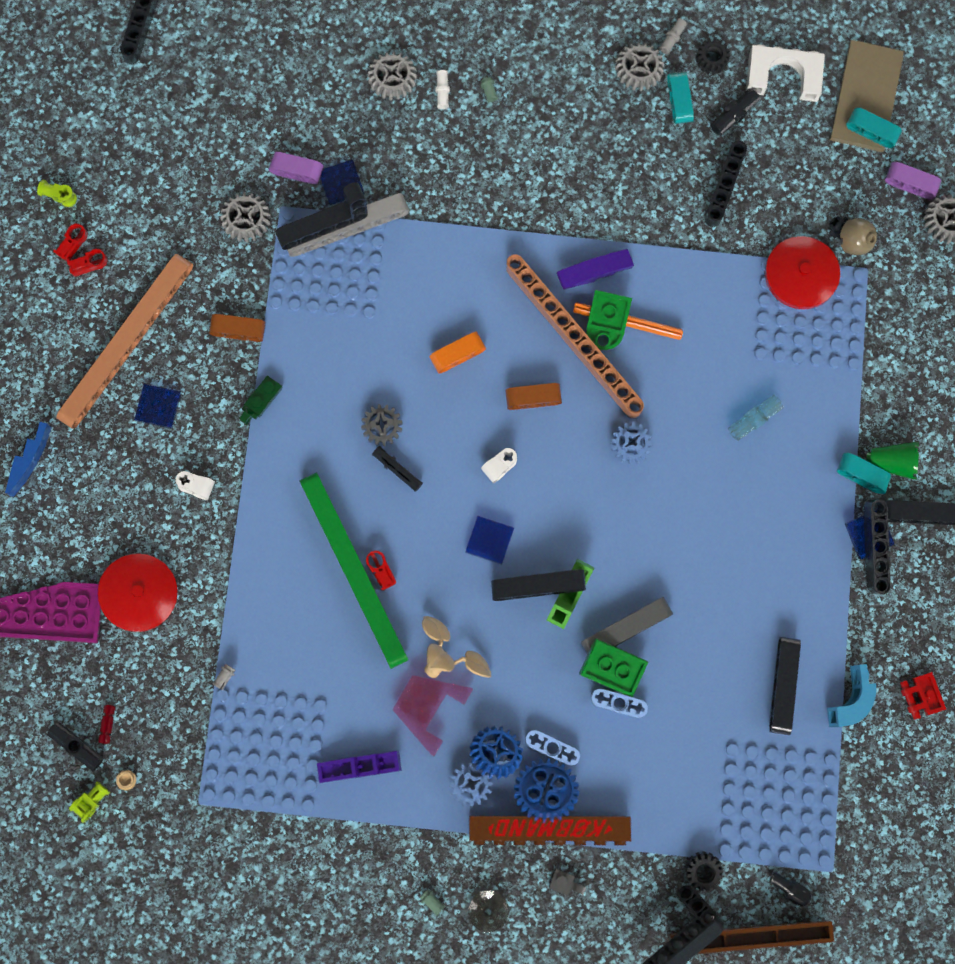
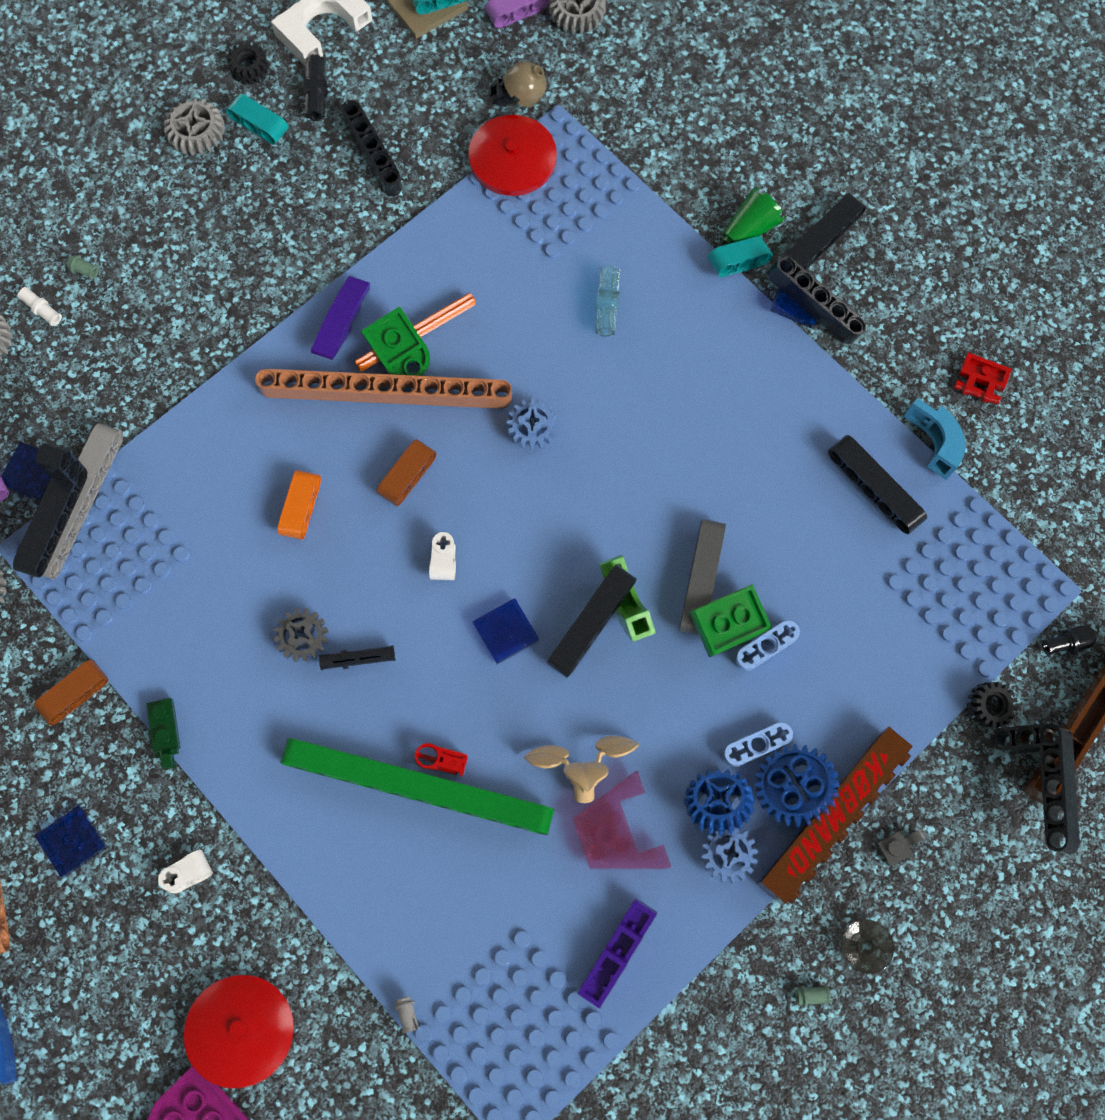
camera: 45 degrees left, 5 degrees down
light grey pin [659,18,687,55] -> none

